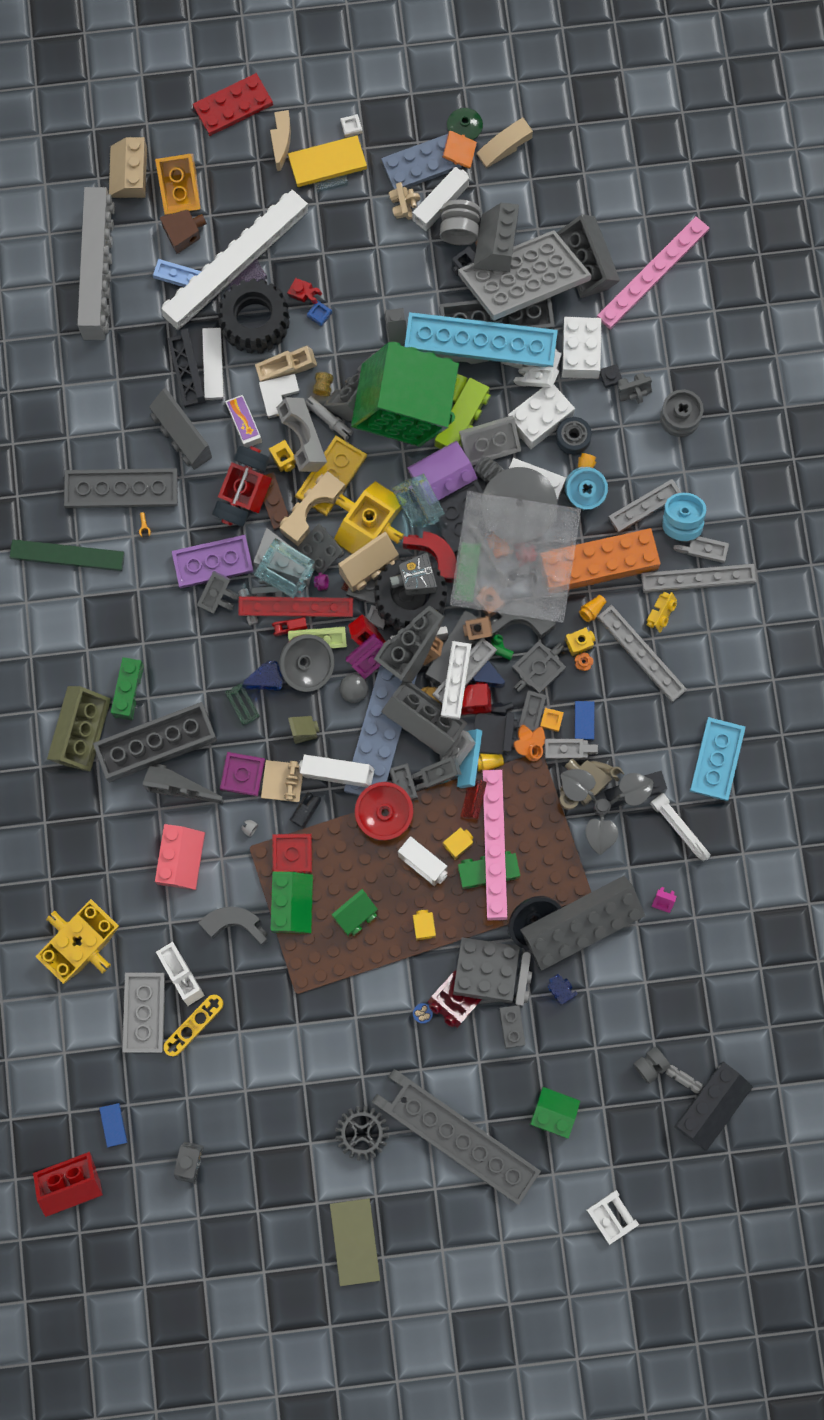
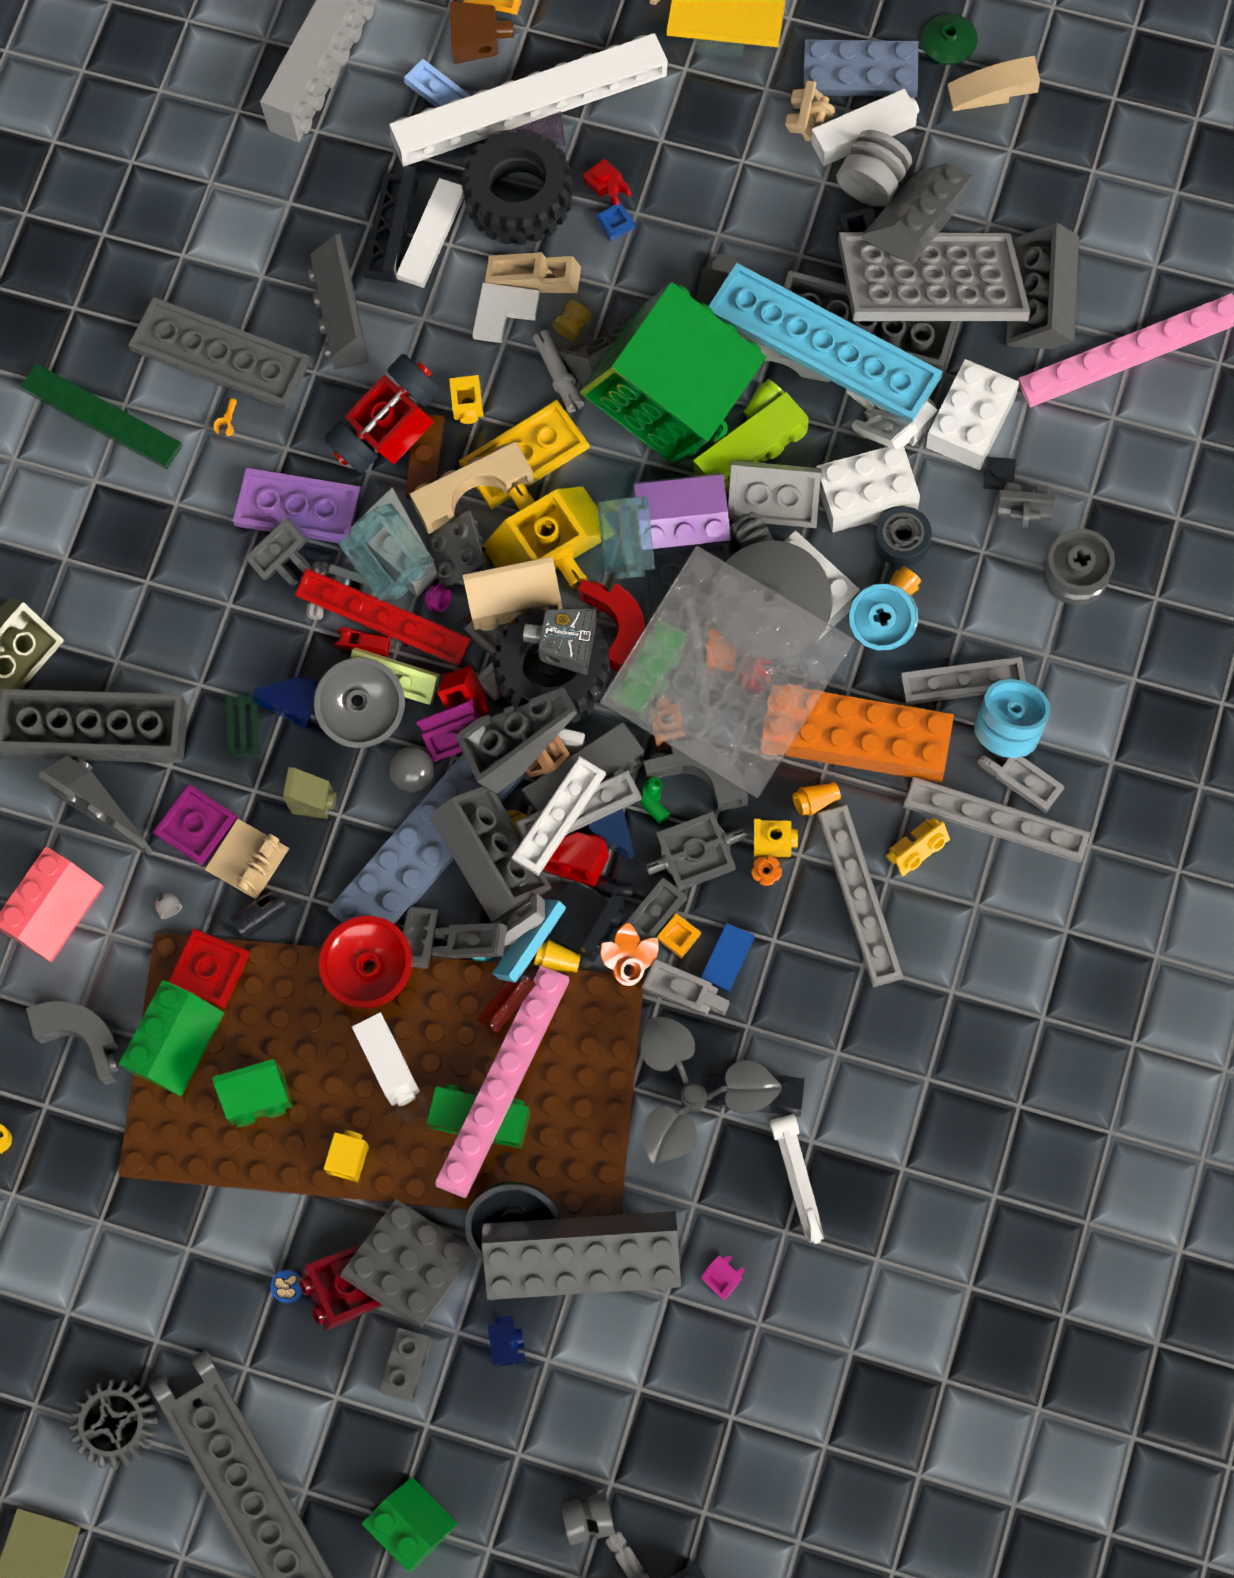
camera: 30 degrees right, 5 degrees down
green arch [111,657,144,721] -> none
slope [225,395,262,448] -> none
light grey arch [276,397,327,472] -> none
white brick [299,755,375,787] -> none
orange piece [442,131,477,169] -> none
yellow brick [443,828,473,860] -> none
medium nougat brick [463,616,493,640] -> none
light grey hinge [515,952,532,1007] -> none
dark tan torso [559,759,624,810] -> none
medium azure plate [690,717,745,801] -> none

